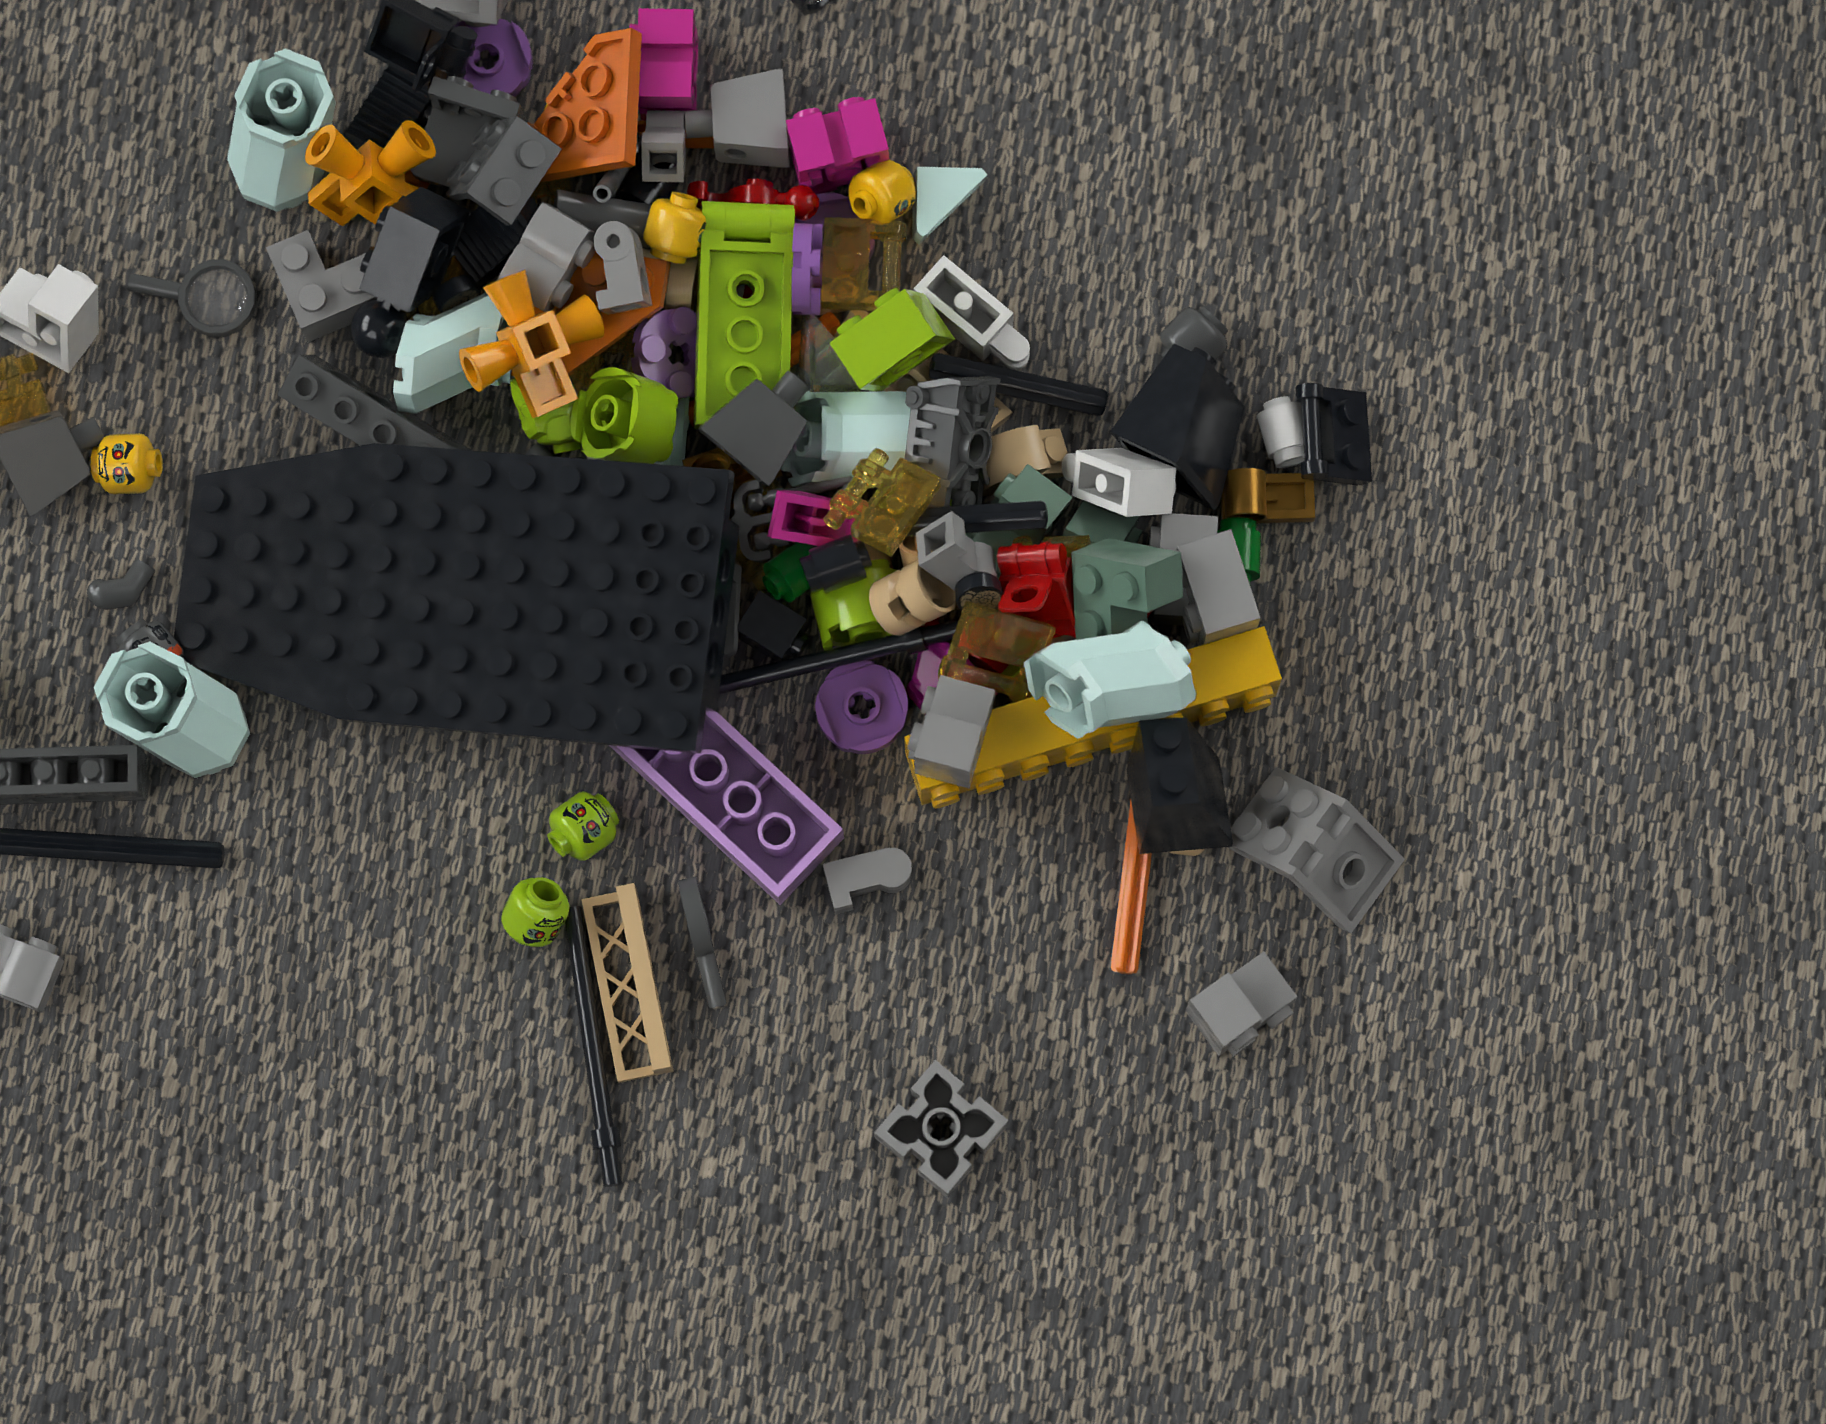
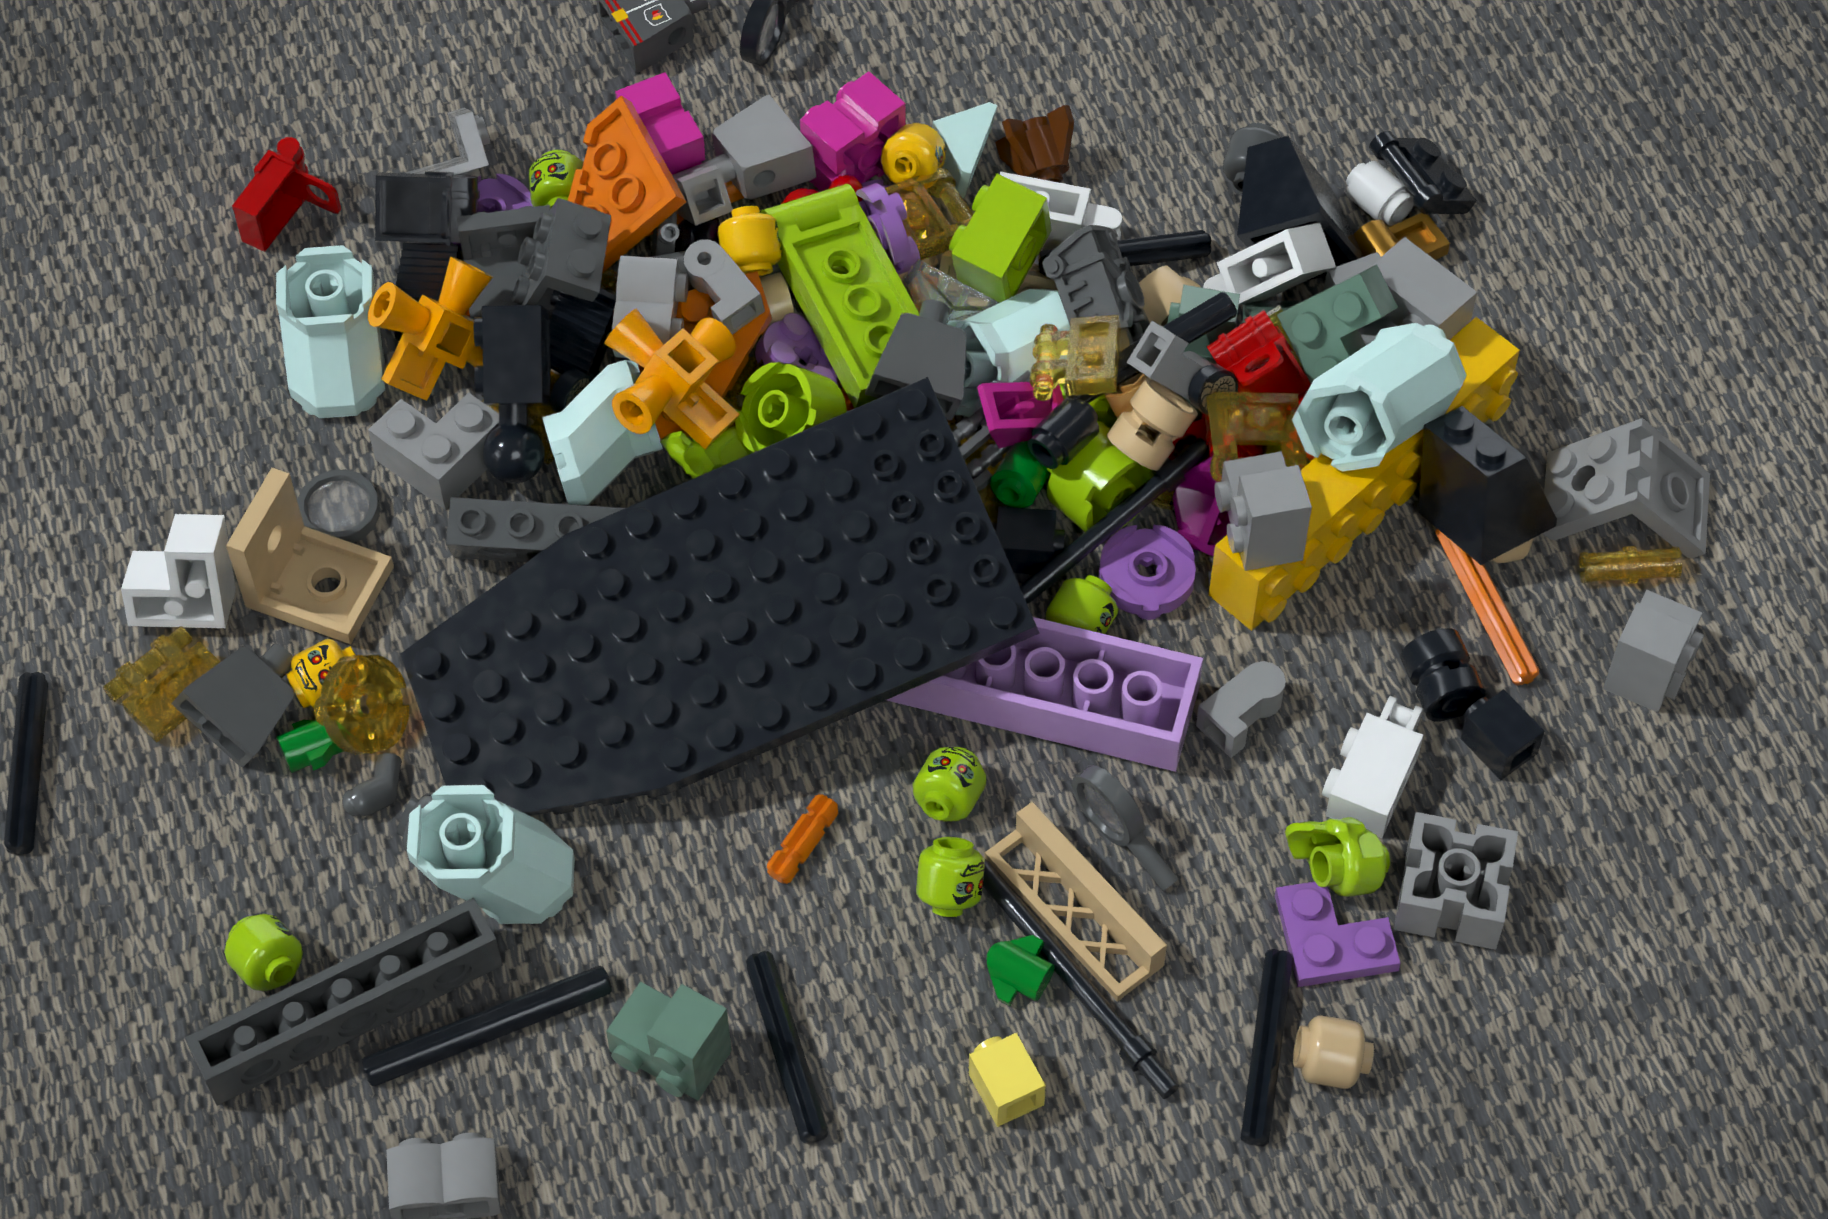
camera: 30 degrees left, 20 degrees down
none -> tan bracket [226,468,394,645]
none -> green piece [276,714,346,773]
none -> clear yellow plate [314,655,409,755]
none -> lime head [528,150,584,209]
none -> sand green brick [606,981,732,1101]
none -> black axle [746,951,828,1144]
none -> orange axle [767,794,838,884]
none -> light yellow brick [969,1033,1046,1127]
none -> green piece [986,935,1055,1006]
none -> reddish brown brick [995,105,1075,183]
none -> lime head [1045,575,1118,634]
none -> black axle [1240,949,1293,1146]
none -> medium lavender plate [1275,882,1401,987]
none -> lime head [1285,817,1390,897]
none -> tan head [1293,1015,1374,1089]
none -> white brick [1322,696,1423,838]
none -> black wheel [1400,628,1487,722]
none -> black brick [1460,689,1545,781]
none -> clear yellow pin [1578,546,1682,584]

